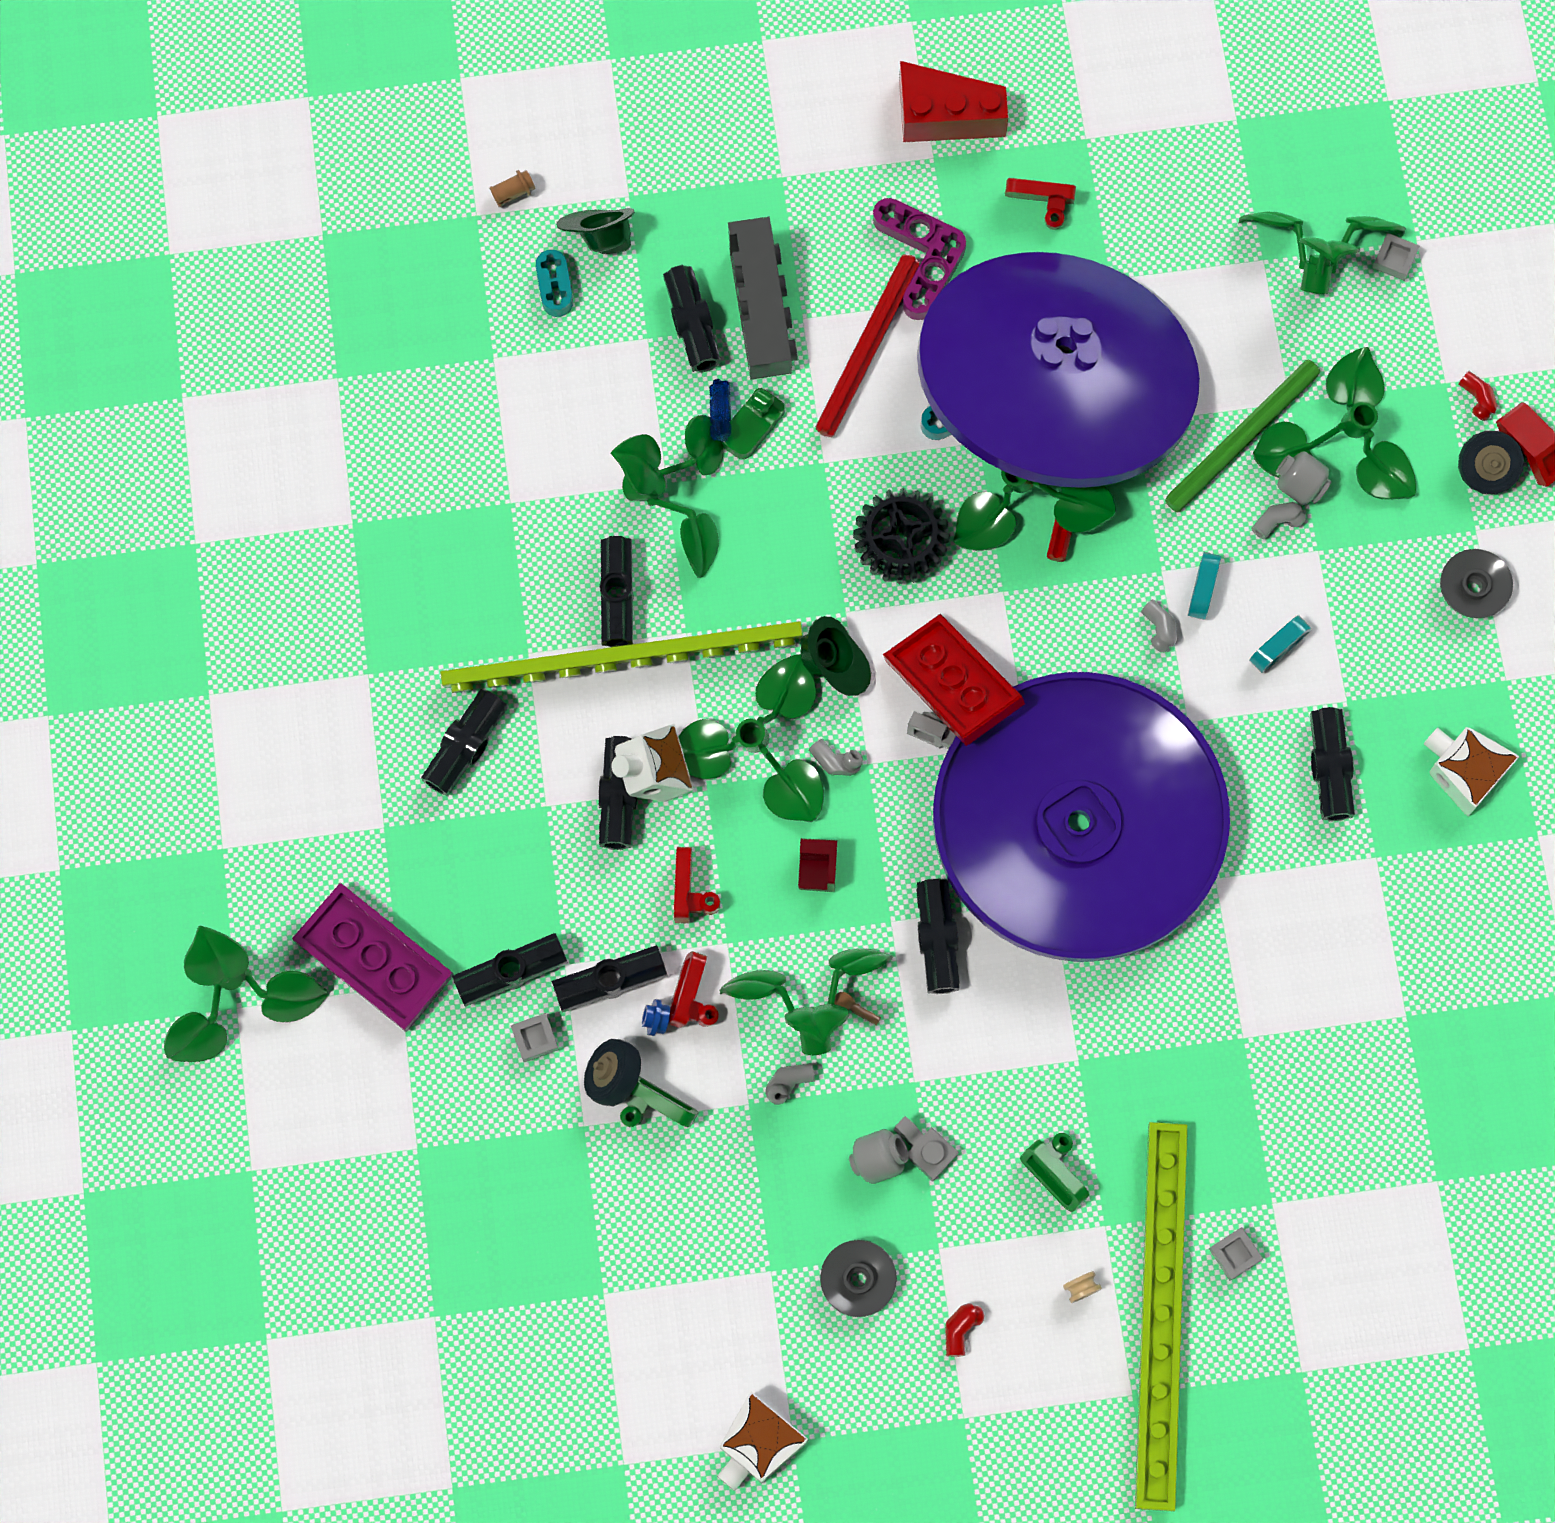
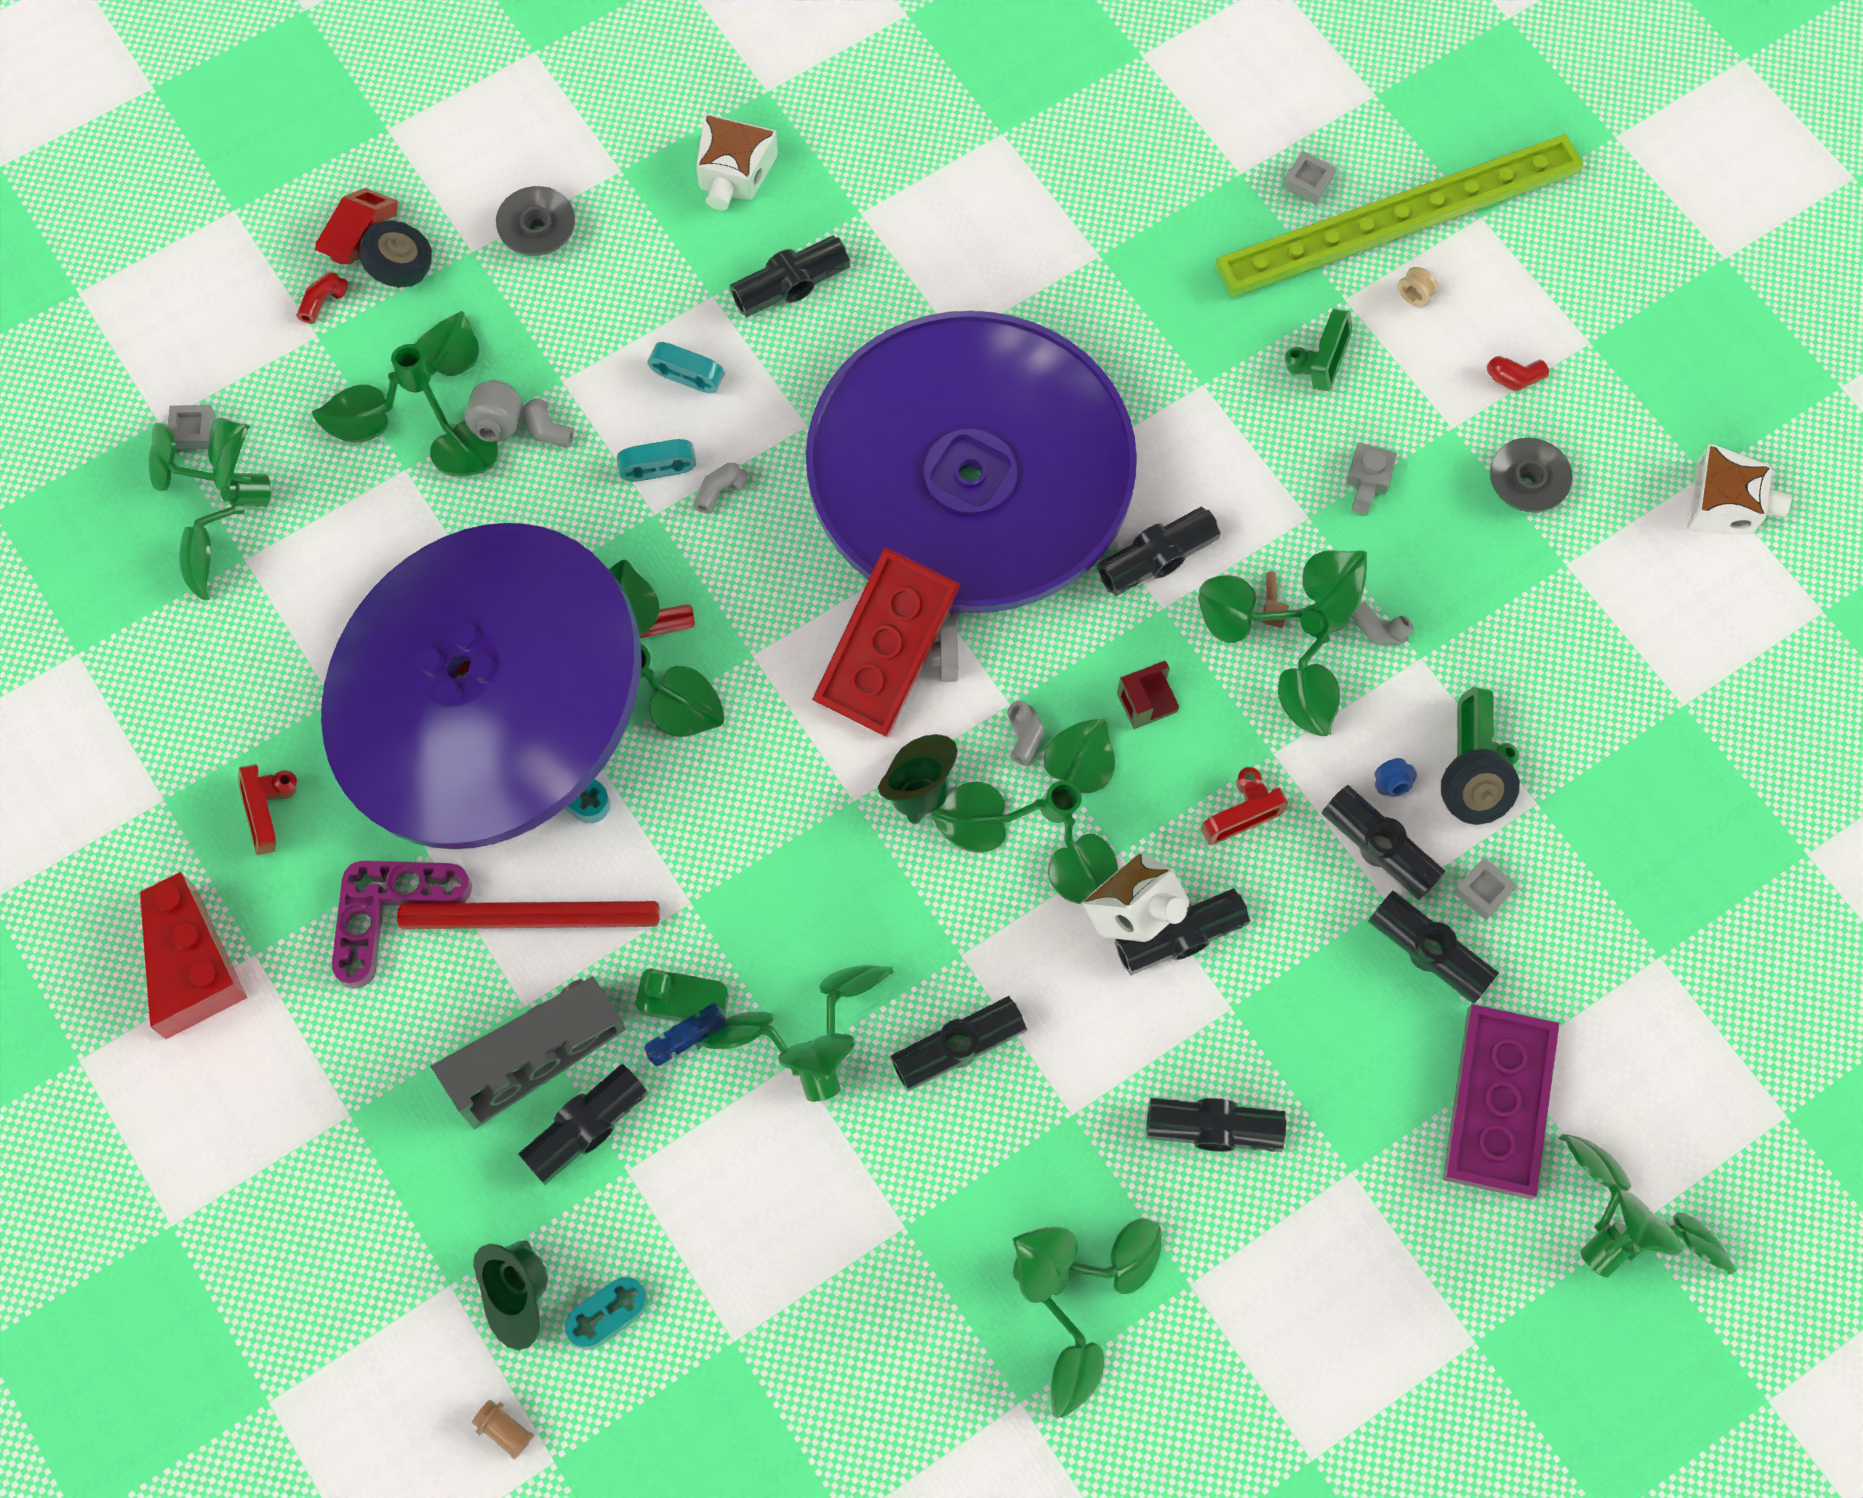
camera: 120 degrees left, 5 degrees down
lime plate [440,621,803,693] -> none
red piece [668,951,719,1028] -> none
light grey head [849,1129,908,1184] -> none
black gear [853,487,950,585] -> none
bright green axle [1165,360,1320,512] -> none
none -> green plant [1013,1218,1161,1419]

